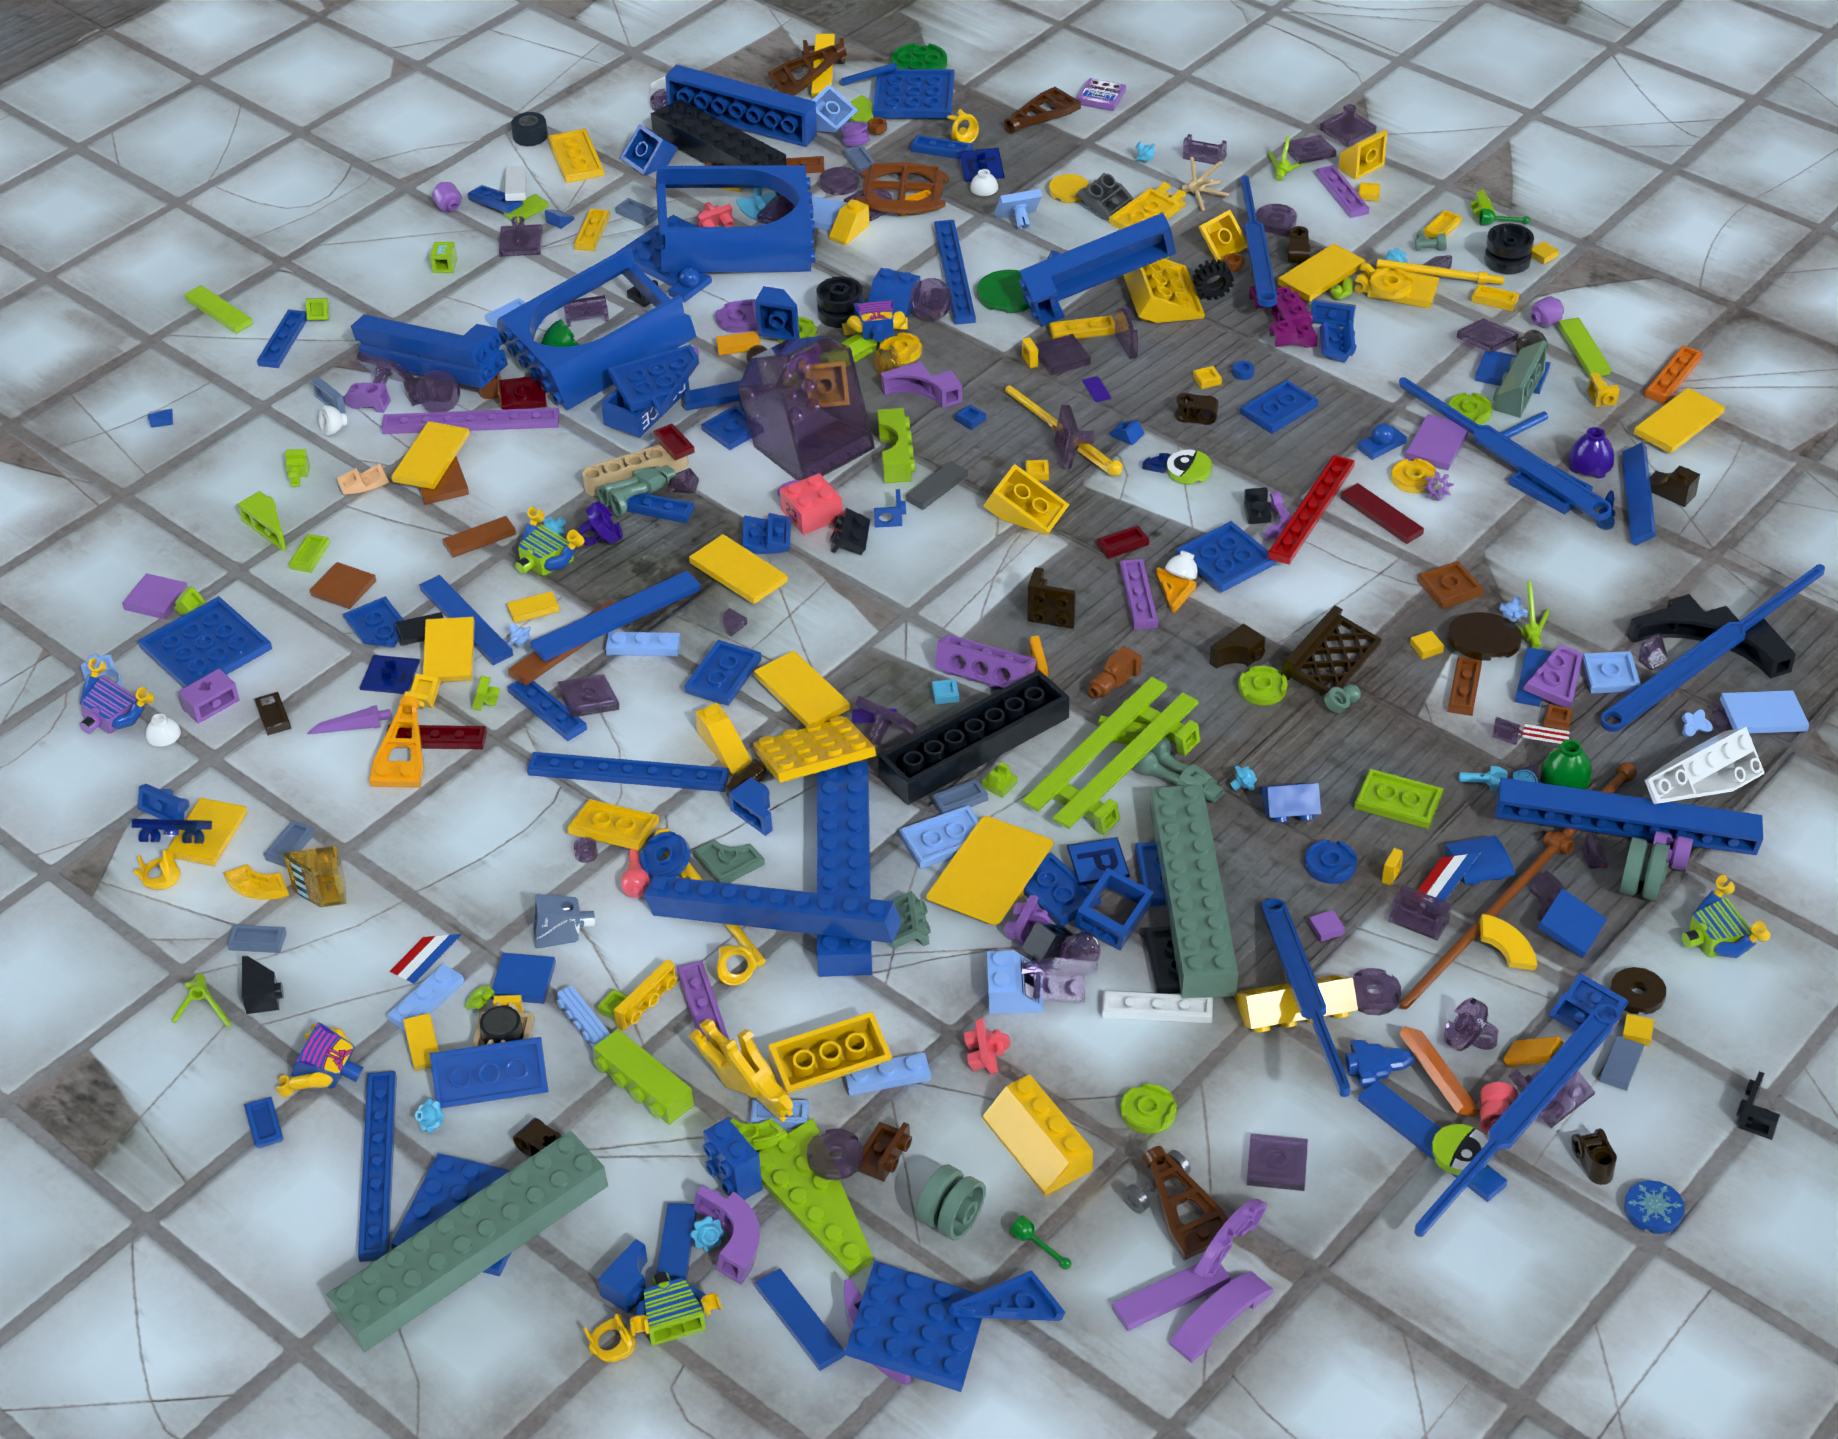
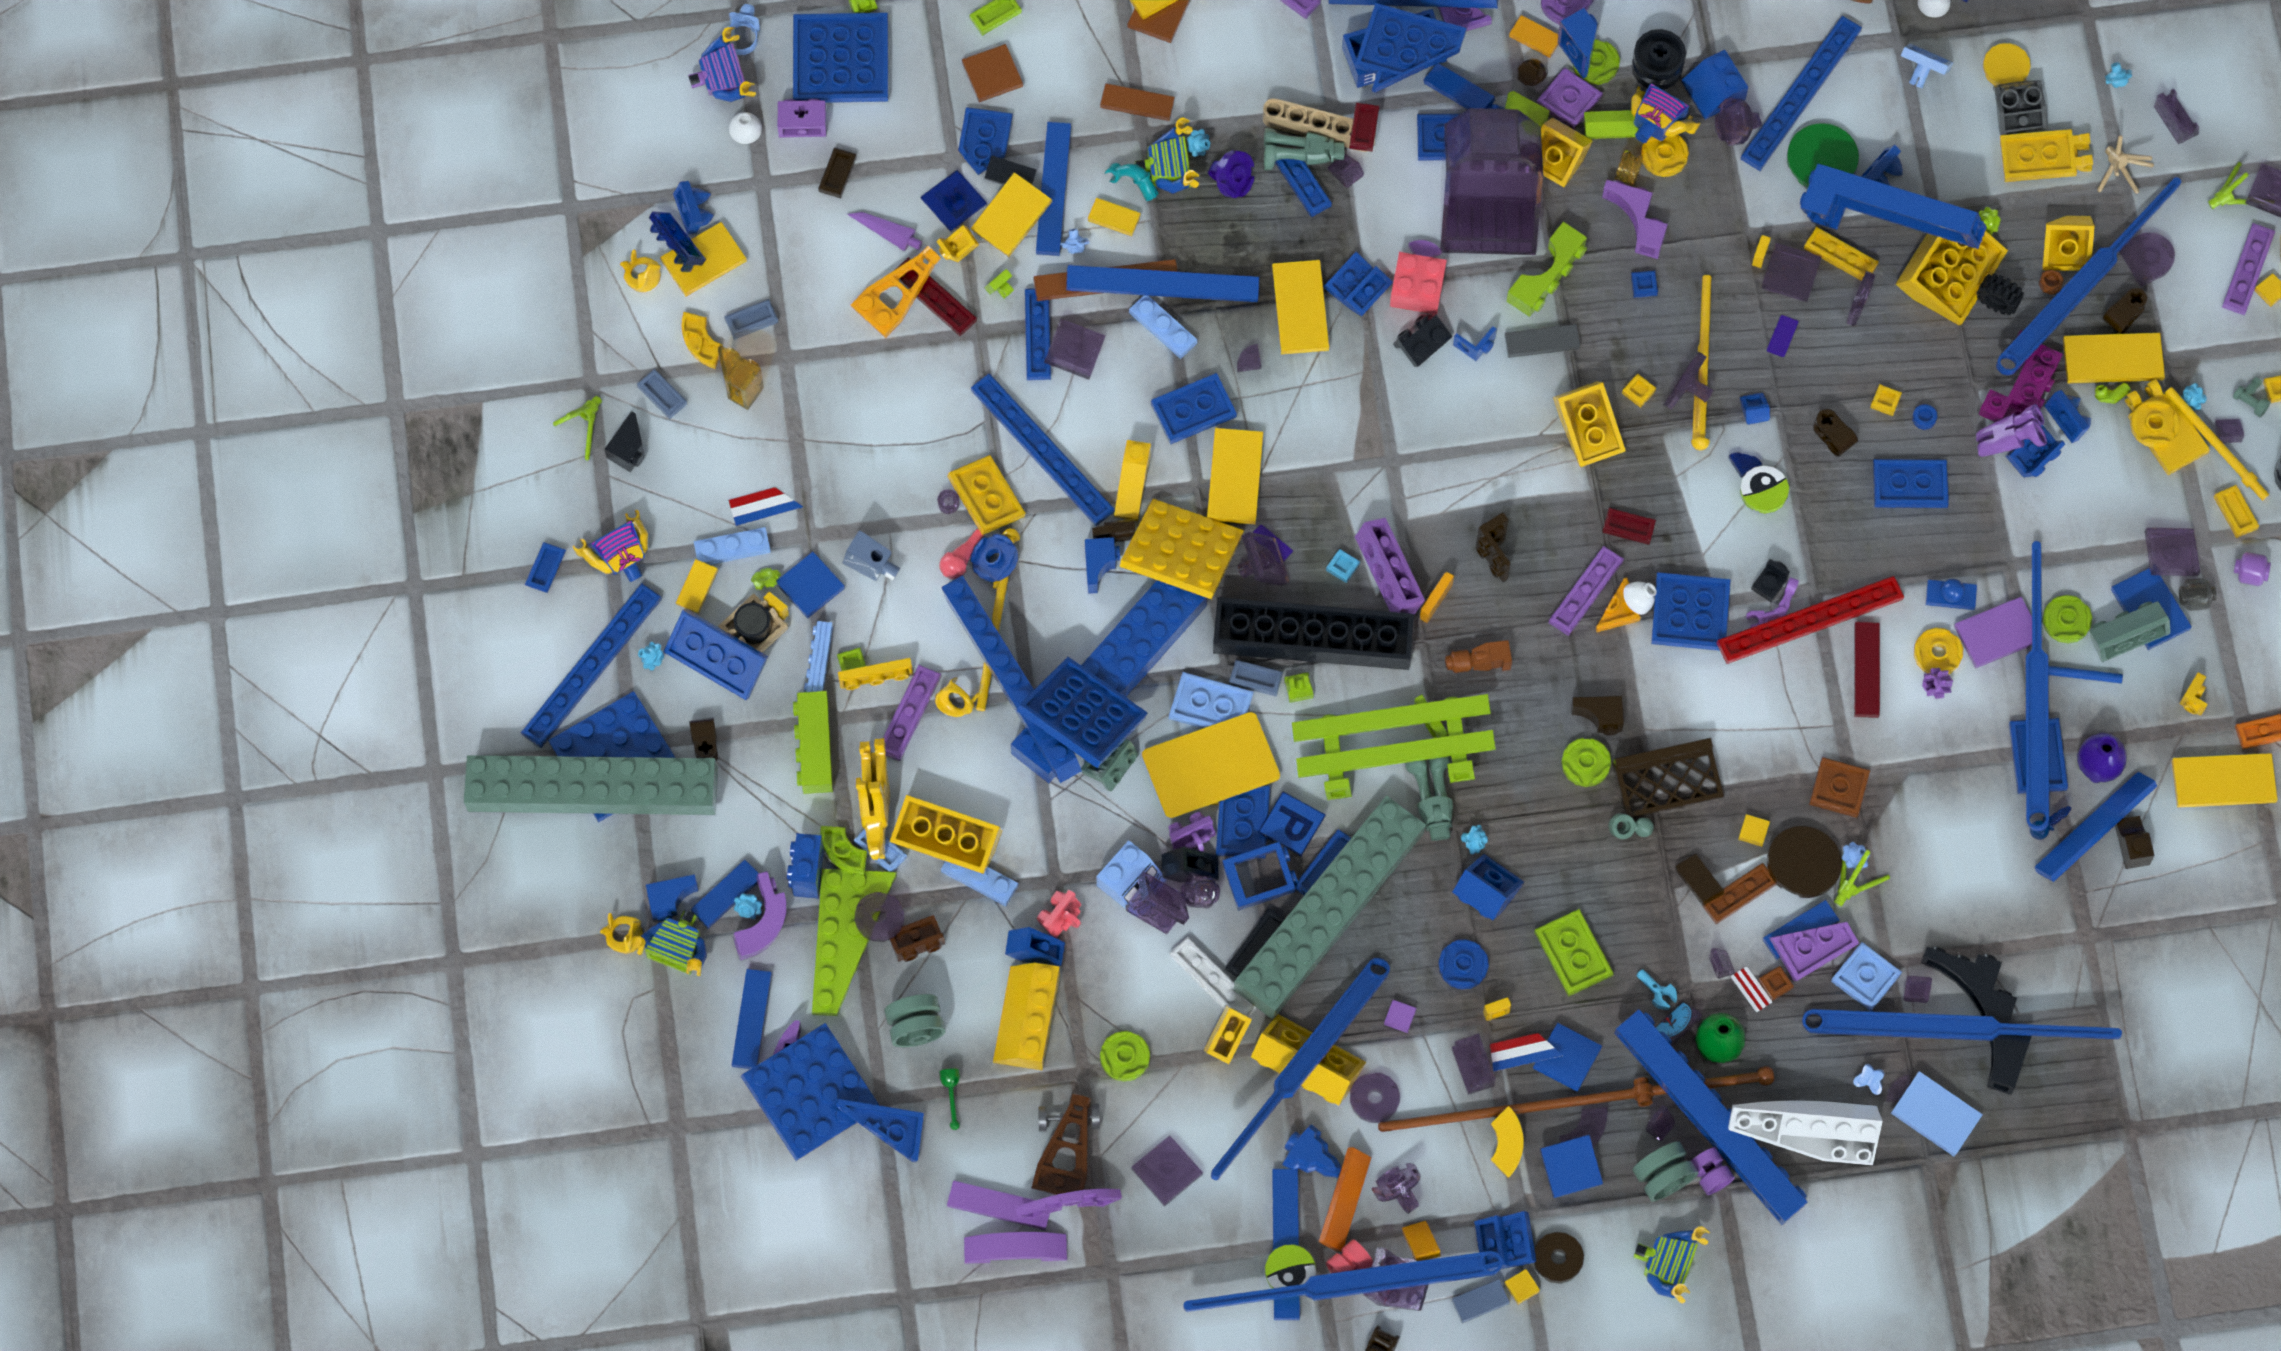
camera: 40 degrees right, 25 degrees up
sand green tile [693,840,765,883] -> none
lime tile [1558,317,1611,376] -> none
none -> blue slope [1005,927,1065,966]
none -> blue plate [1016,657,1148,768]
none -> teal piece [1104,163,1159,201]
none -> yellow brick [1204,1005,1252,1064]
none -> dark brown tile [1675,854,1724,906]
none -> medium lavender piece [1976,404,2047,457]

